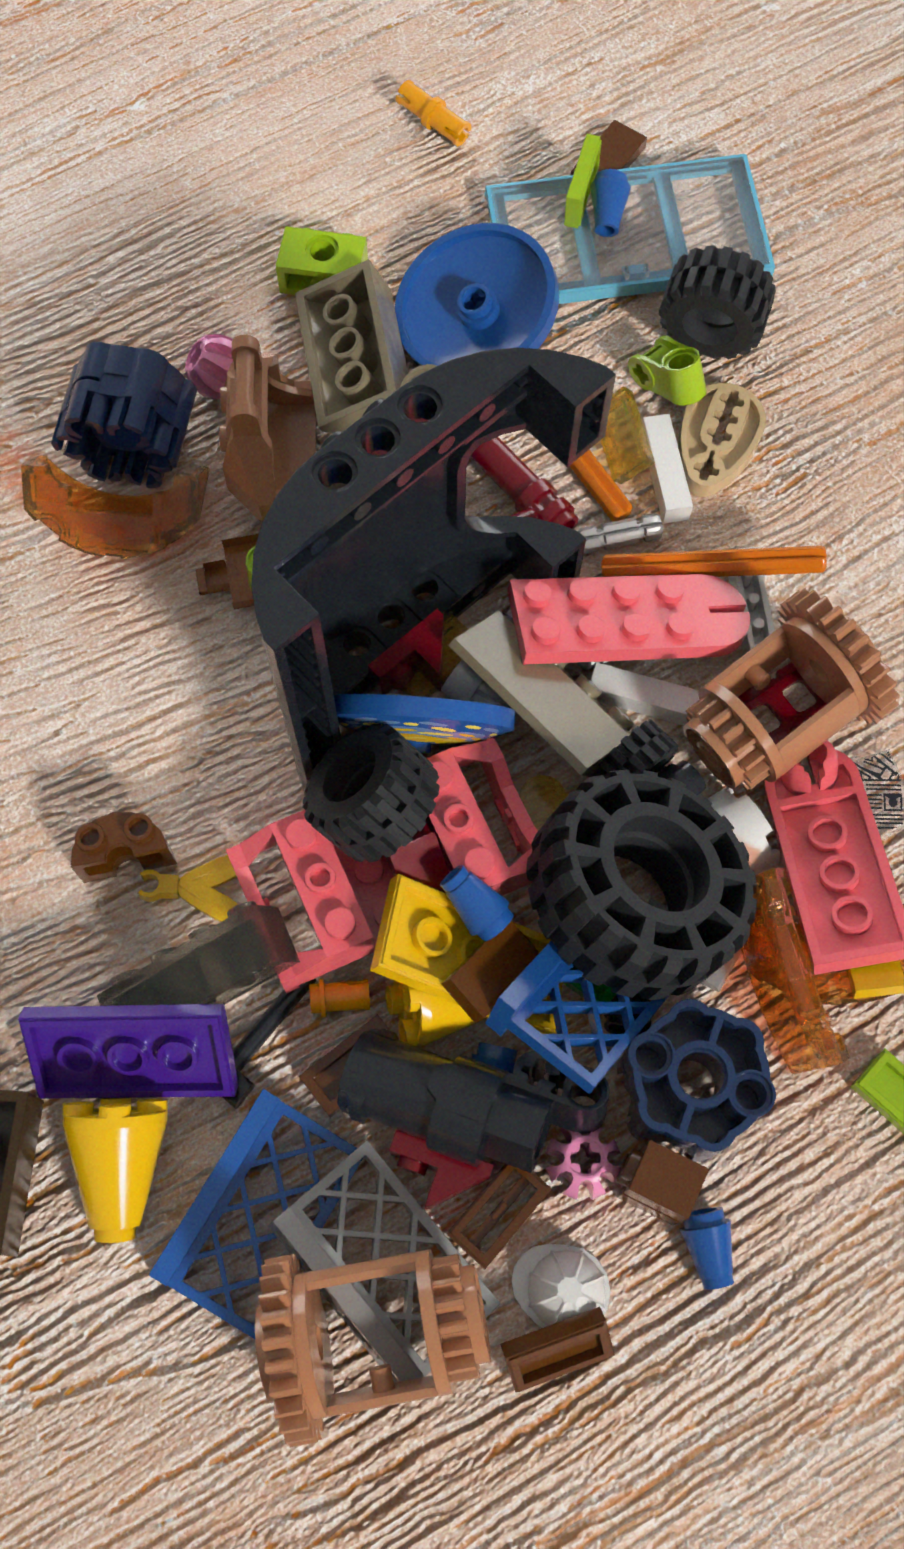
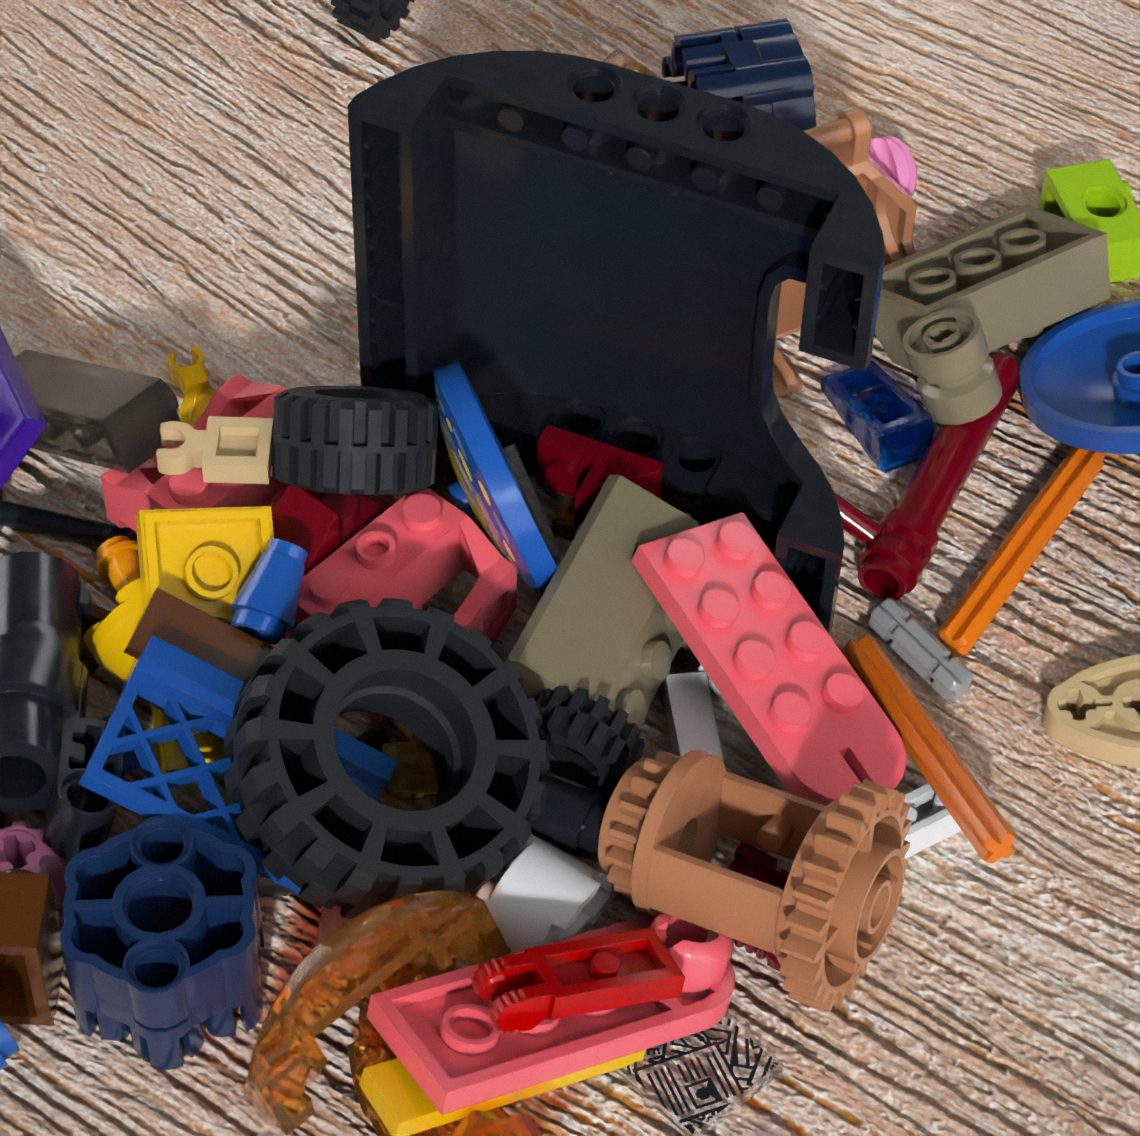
camera: 65 degrees right, 20 degrees down
reddish brown cylinder [71,812,177,883] -> none
clear yellow tile [601,386,655,484] -> none
white piece [640,414,693,524] -> none
none -> tan plate [156,416,274,484]
none -> red hinge [471,928,685,1033]

